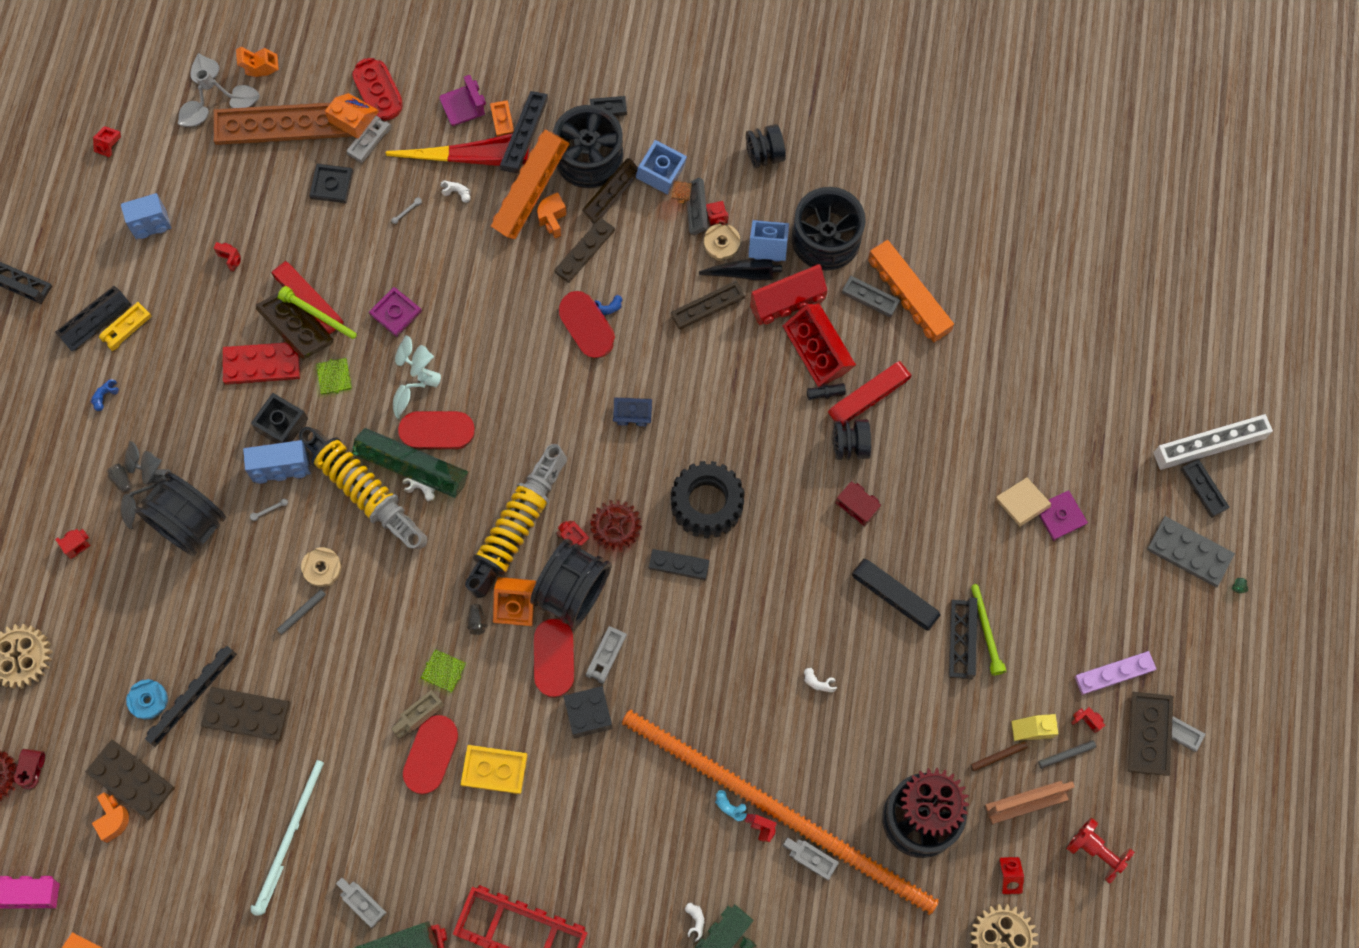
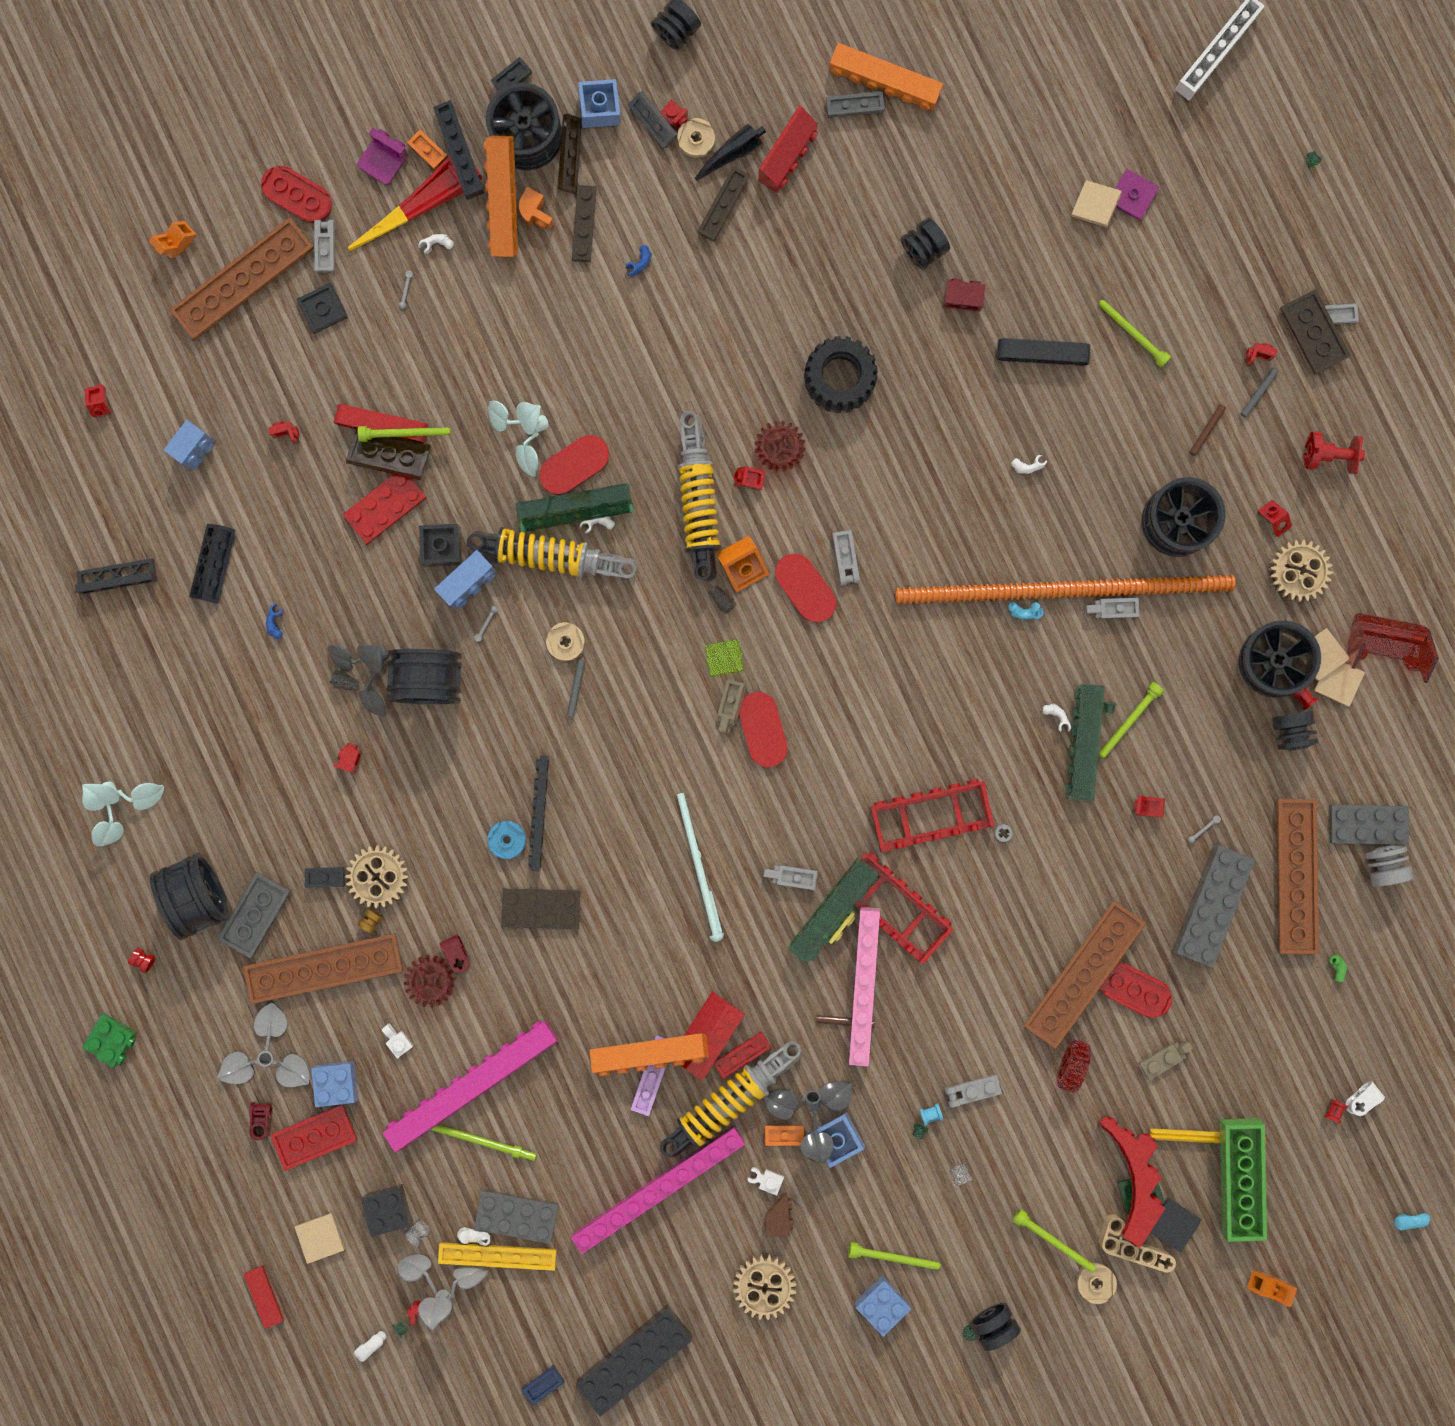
camera: 35 degrees left, 15 degrees up
orange brick [92,792,129,843] -> none
yellow plate [99,302,152,351] -> none
light grey plant [178,53,260,127] -> none
dark brown plate [201,687,290,741] -> none
clear neon green piece [316,358,352,395] -> none
orange slope [325,93,379,139] -> none
magenta plate [368,287,422,337] -> none
yellow plate [461,745,528,795] -> none
black wheel [530,538,612,629] -> none
red tile [559,291,615,358] -> none
black brick [564,686,613,739] -> none
dark blue bracket [613,397,652,426] -> none
black plate [649,549,710,580] -> none
clear orange brick [671,181,692,203] -> none
red bracket [744,814,776,842] -> none
medium blue brick [749,220,789,261] -> none
red slope [782,304,856,387] -> none
black wheel [791,187,866,271] -> none
black pin [806,383,846,400] -> none
red beam [828,361,912,426] -> none
dark red gear [901,768,969,837] -> none
black fence [949,597,977,679] -> none
nougat fence [984,781,1075,825] -> none
light yellow slope [1011,714,1058,741] -> none
lavender plate [1075,651,1156,695] -> none
dark grey plate [1147,516,1235,588] -> none
black plate [1181,459,1230,518] -> none

